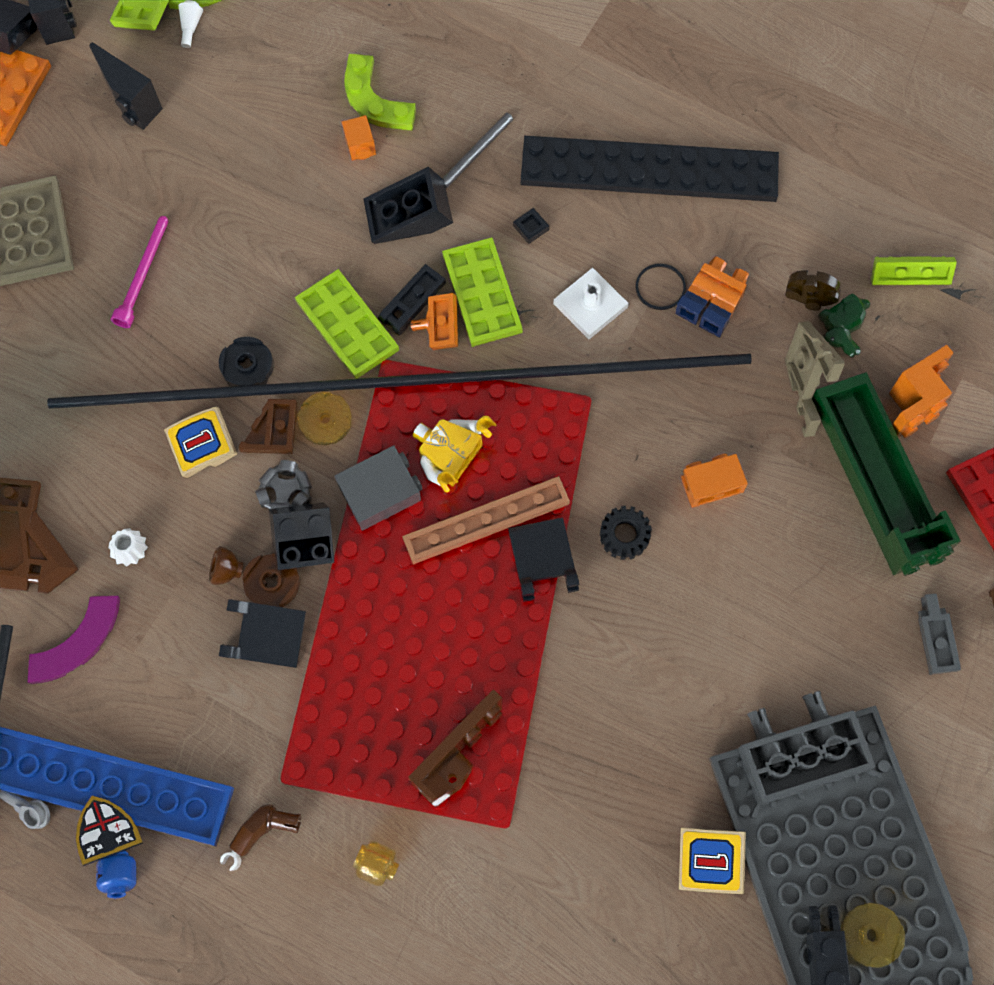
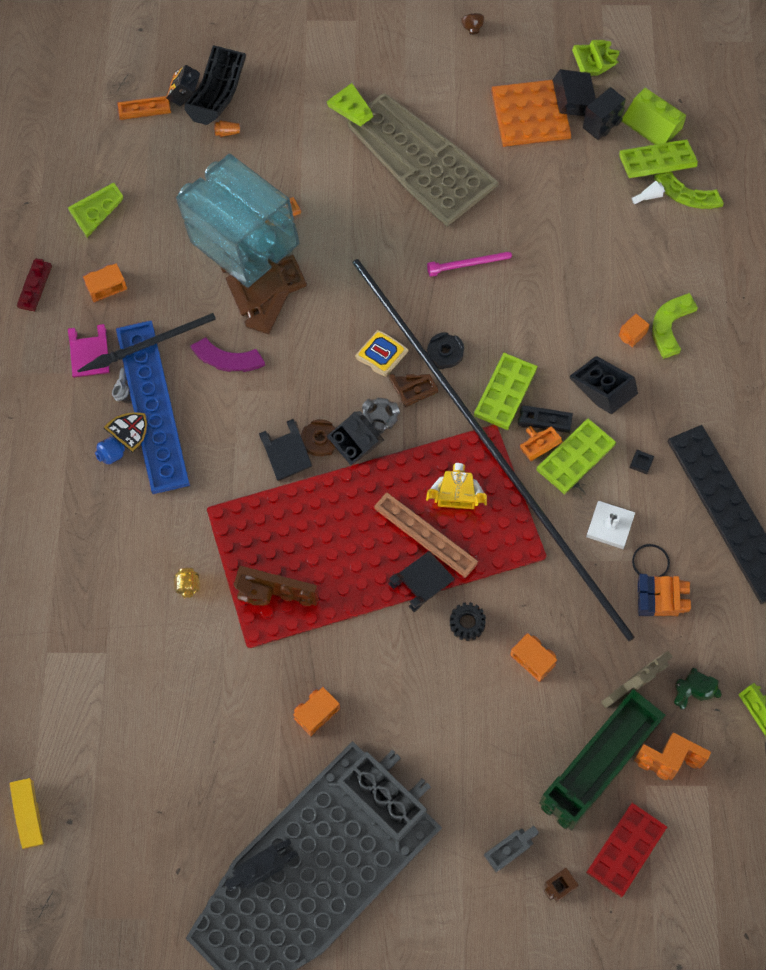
camera: 60 degrees right, 5 degrees down
black slope [89,42,163,130] -> none
white piece [108,528,148,567] -> none
reddish brown brick [209,546,243,585] -> none
reddish brown arm [220,804,302,871] -> none
clear yellow plate [297,392,352,446] -> none
dark grey brick [334,446,423,531] -> none
flat silver bar [442,113,513,188] -> none
slope [679,827,746,894] -> none
dark brown plate [785,270,841,311] -> none
clear yellow plate [841,903,905,968] -> none
none -> orange brick [293,687,340,736]

